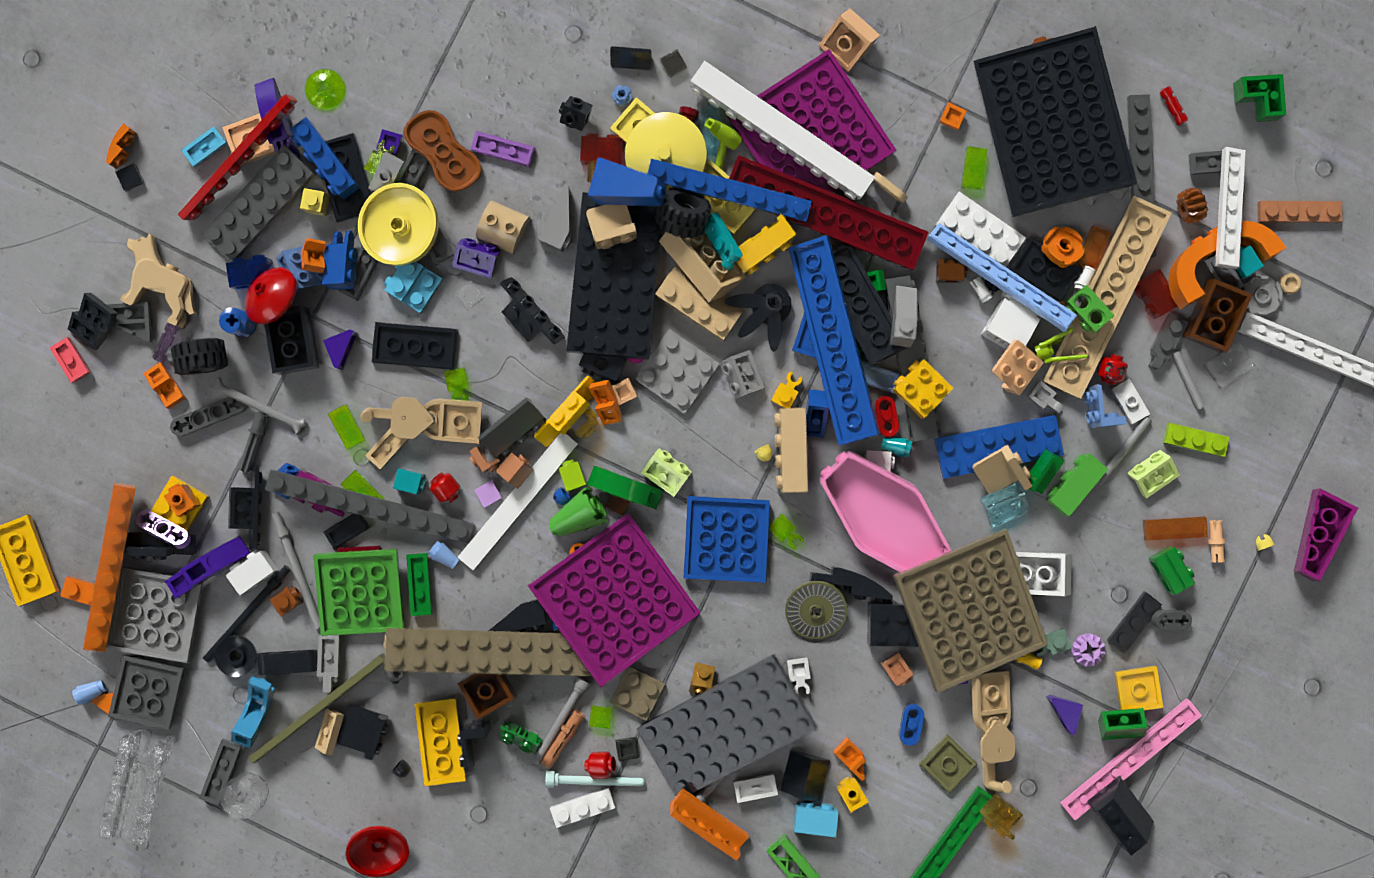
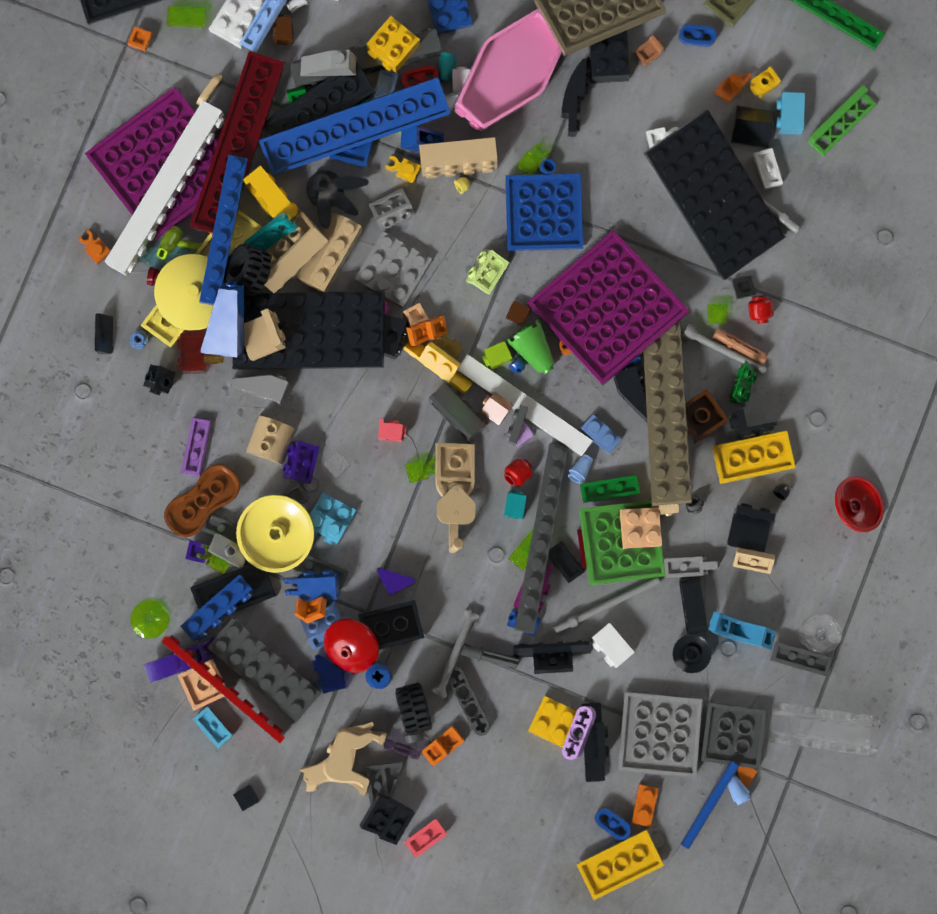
camera: 90 degrees left, 5 degrees down
orange brick [83,483,136,652] -> none
orange slope [106,123,137,169] -> none
orange brick [164,483,201,517] -> none
dark purple slope [165,536,251,599] -> none
black bar [203,565,291,663] -> none
olive tile [248,653,385,763] -> none
dark orange bracket [269,585,303,617] -> none
light yellow brick [300,188,330,216] -> none
clear neon green plate [328,404,366,450] -> none
tan plate [365,428,409,470] -> none
black tile [371,322,458,370] -> none
nougat bracket [469,447,502,473] -> none
black bracket [500,277,565,345] -> none
light aqua piece [545,771,645,788] -> none
white plate [550,787,616,828] -> none
green arch [587,465,663,510] -> none
dark tan plate [610,666,665,721] -> none
clear smoke tile [660,49,687,78] -> none
orange fence [670,788,749,861] -> none
pearl gold bracket [689,662,715,696] -> none
piece [785,581,847,639] -> none
light nougat slope [818,8,880,72] -> none
none -> orange plate [78,230,111,265]
none -> coral brick [378,418,407,442]
none -> dark grey plate [506,405,528,446]
none -> blue hinge [540,159,556,174]
none -> medium blue plate [580,414,622,454]
none -> blue plate [595,808,631,840]
none -> light nougat plate [620,507,662,549]
none -> blue piece [681,760,740,849]

